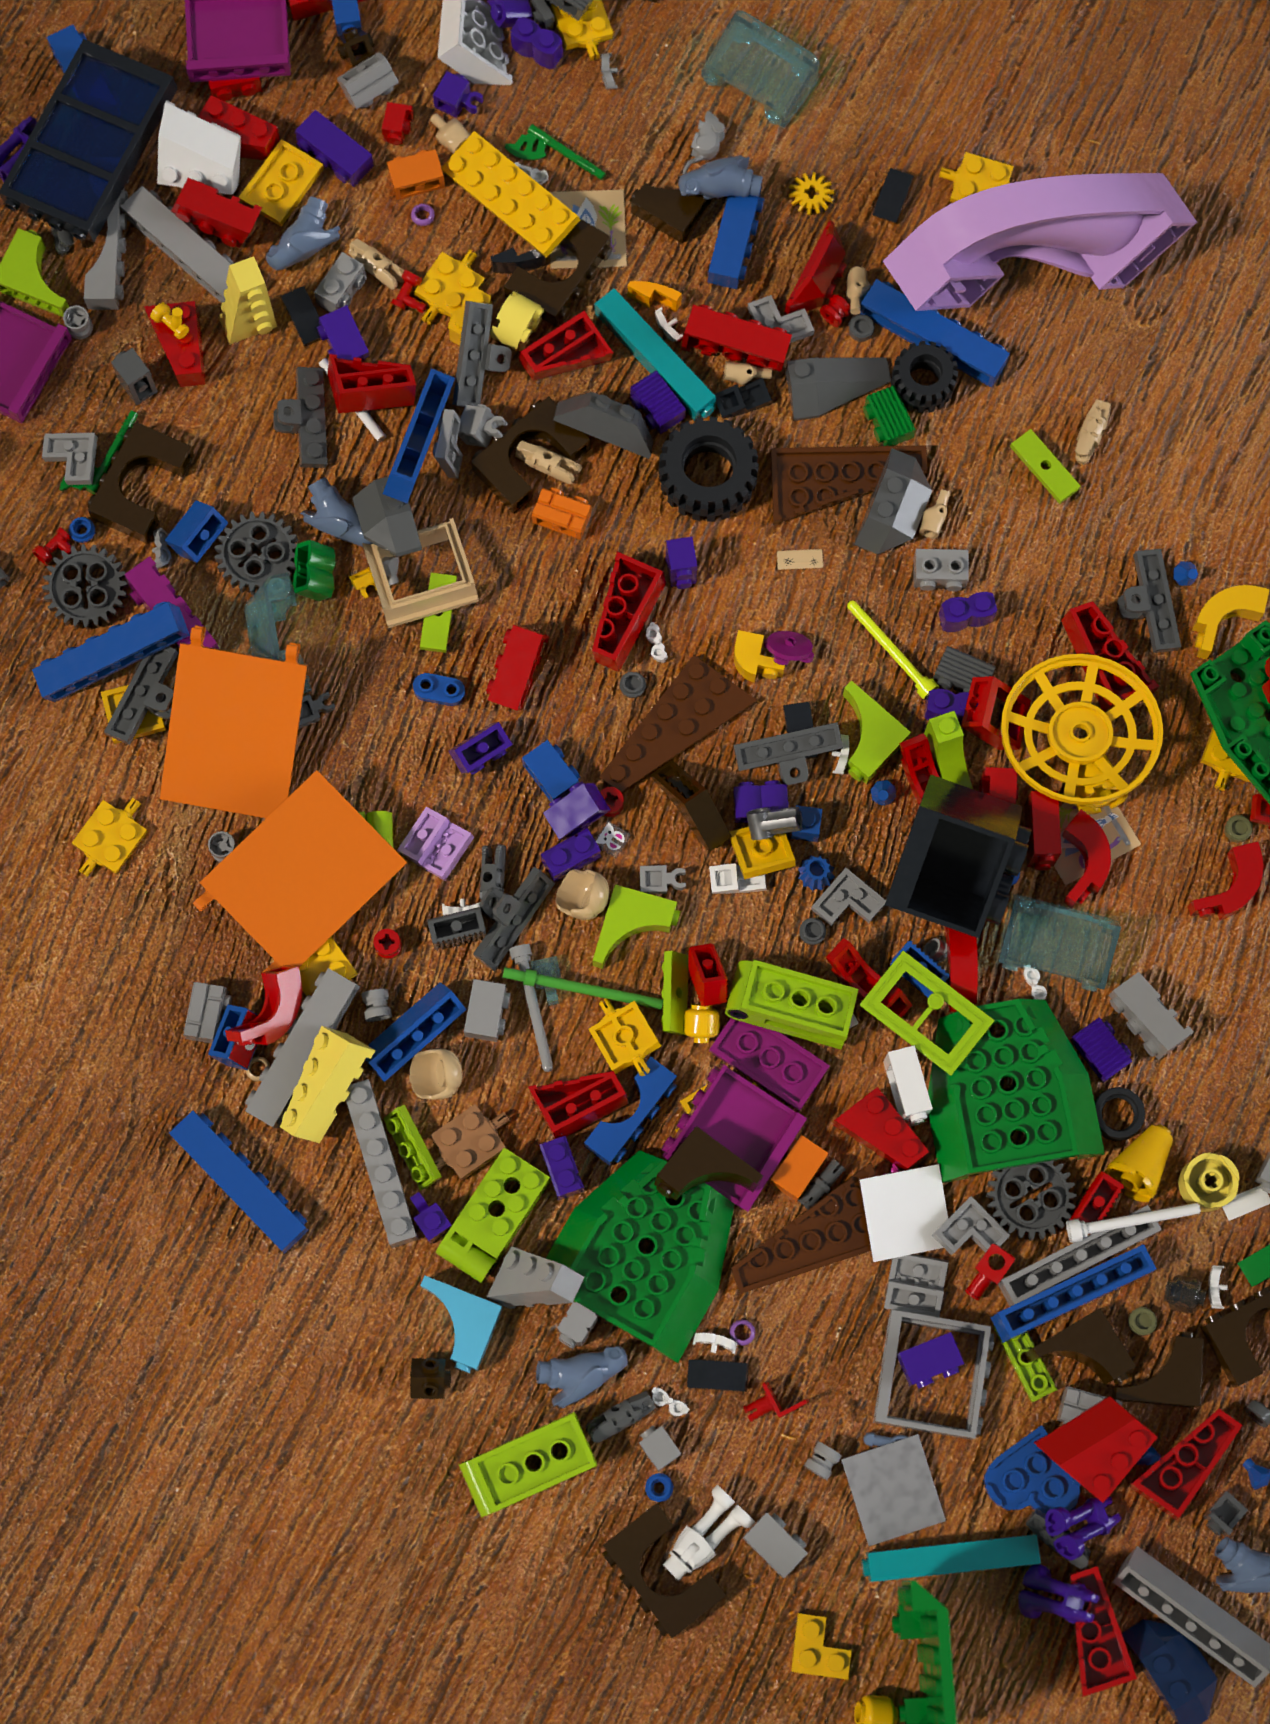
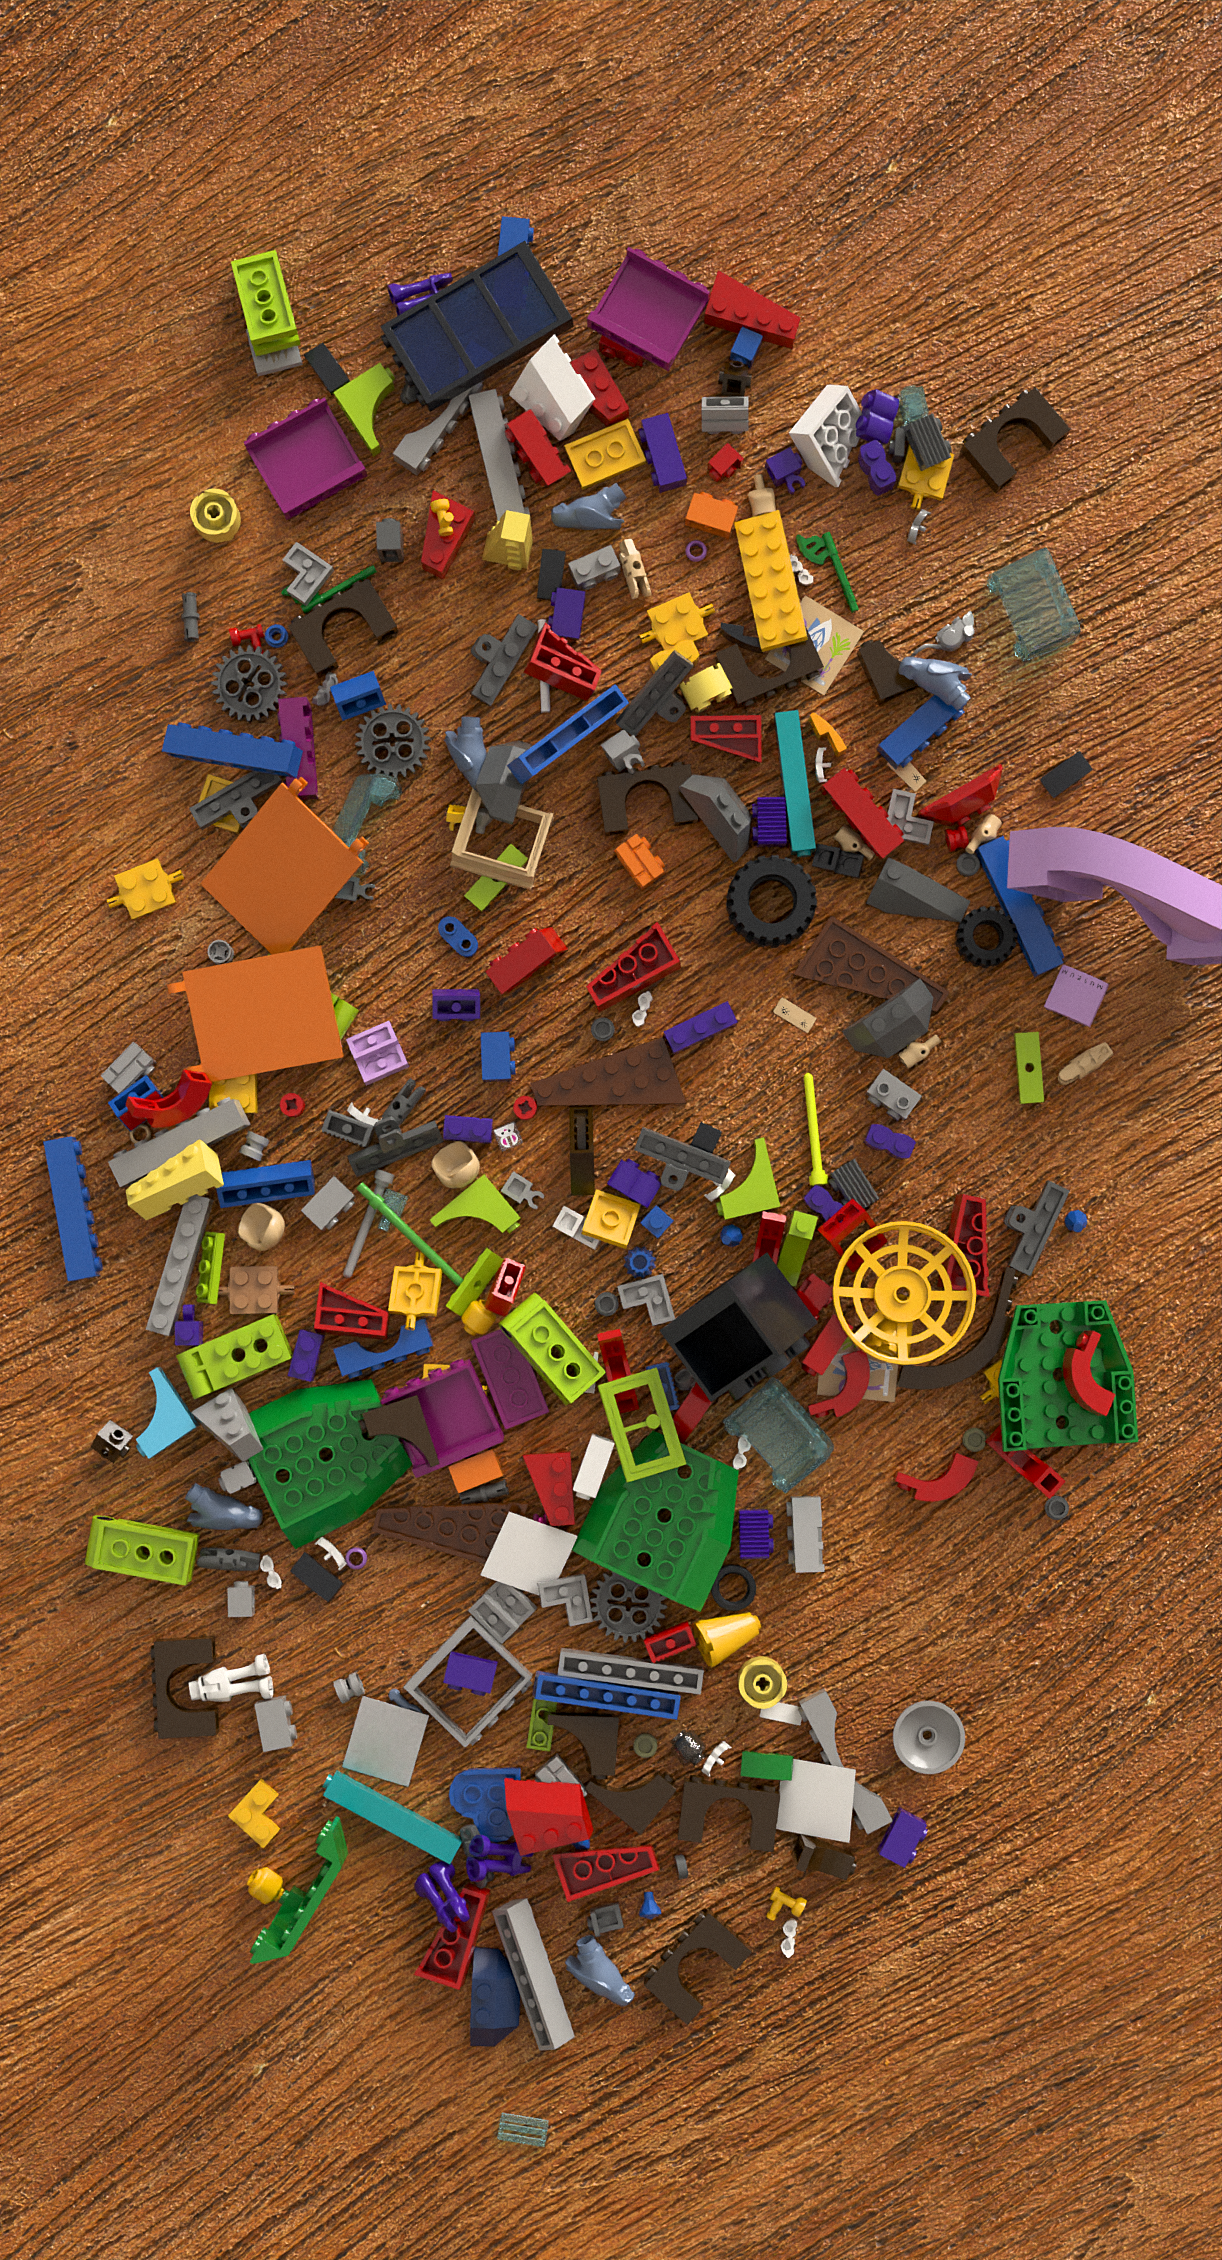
camera: 35 degrees right, 10 degrees up
light grey wheel [63,305,93,340] -> none
green brick [293,540,336,601] -> none
red piece [391,270,427,314] -> none
light grey plate [433,409,463,479] -> none
tan hinge [516,441,582,485] -> none
dark purple brick [543,782,611,840] -> none
blue plate [645,1473,673,1502] -> none
dark purple brick [665,537,697,589] -> none
yellow brick [734,630,785,683] -> none
red bracket [743,1381,810,1422] -> none
flat silver piece [746,807,803,840] -> none
magenta piece [764,631,814,665] -> none
yellow gear [789,172,834,215] -> none
green brick [863,385,916,446] -> none
yellow plate [939,152,1014,203] -> none
red bracket [965,1243,1015,1301] -> none
white piece [1066,1203,1201,1243] -> none
yellow arch [1192,585,1270,660] -> none
none -> dark purple brick [663,1001,738,1055]
none -> tan sticker [887,762,926,792]
none -> dark brown arch [896,1267,1018,1390]
none -> lavender slope [1044,965,1109,1027]

